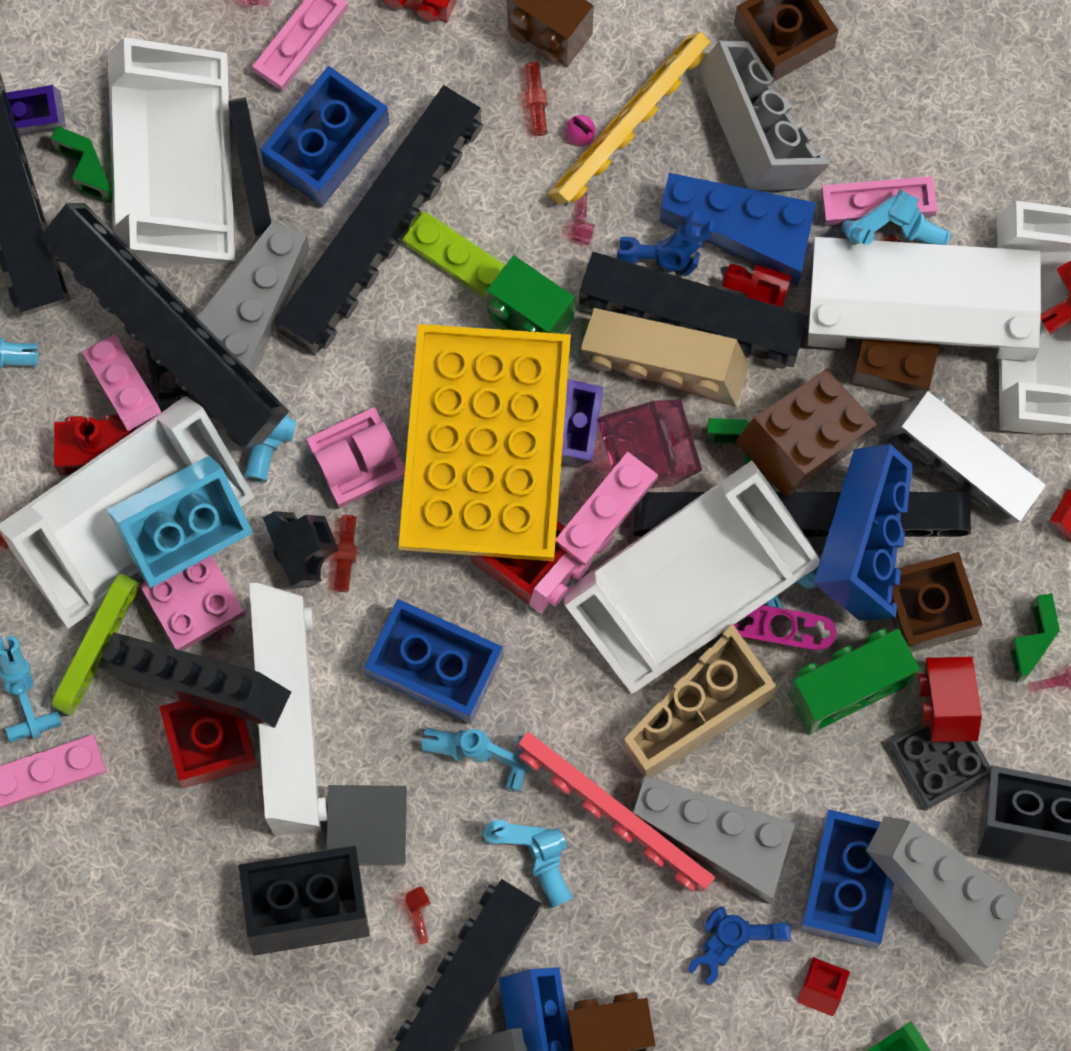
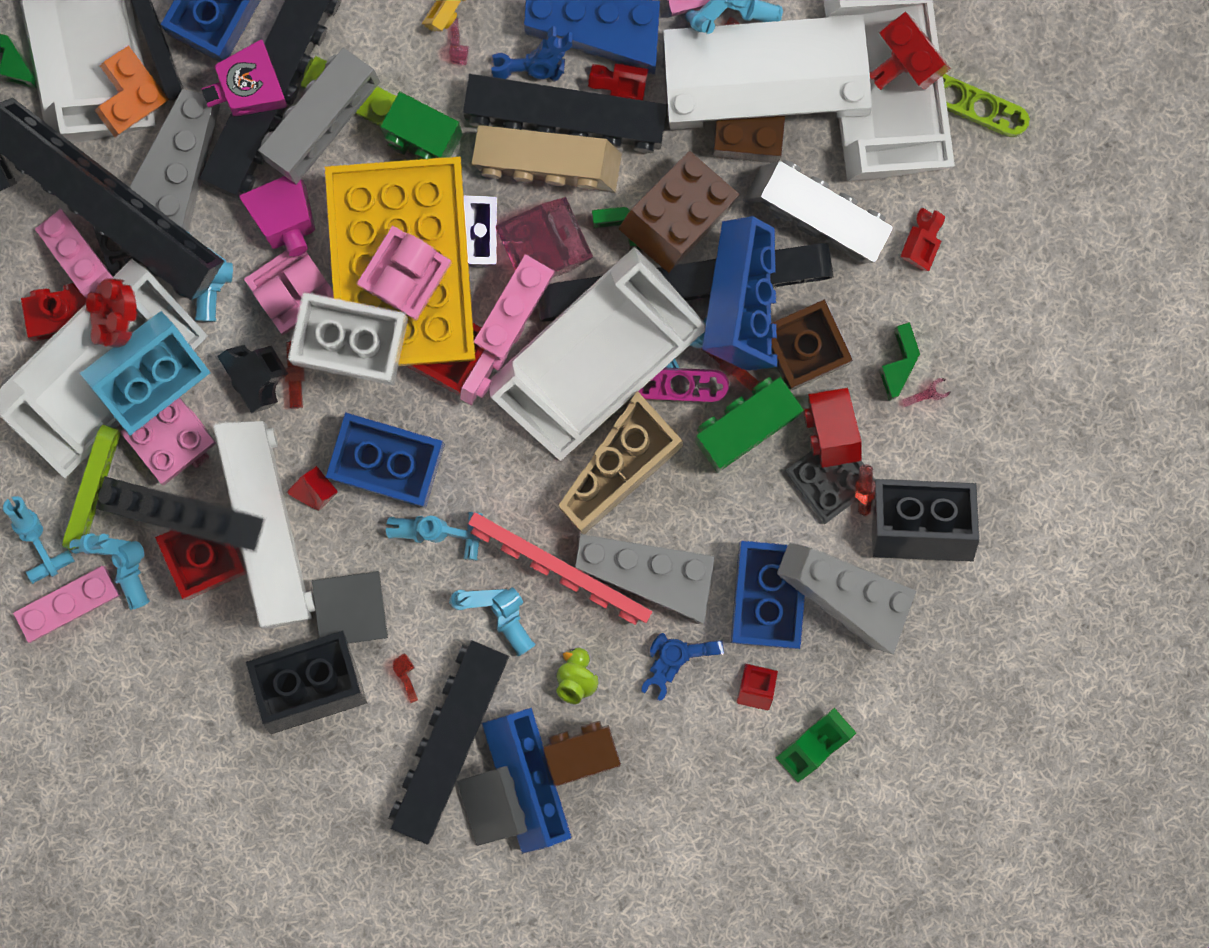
camera: 10 degrees left, 10 degrees up
none -> medium azure pin [69,533,150,610]
none -> red plate [86,278,137,347]
none -> orange plate [94,45,169,138]
none -> dark pink torso [201,39,287,116]
none -> dark pink torso [239,176,315,257]
none -> light grey brick [258,47,380,185]
none -> red slope [287,466,338,511]
none -> white brick [288,292,408,386]
none -> bright pink plate [357,225,452,321]
none -> lime animal [556,648,599,704]
none -> clear red bar [701,348,760,392]
none -> clear red bar [855,464,876,515]

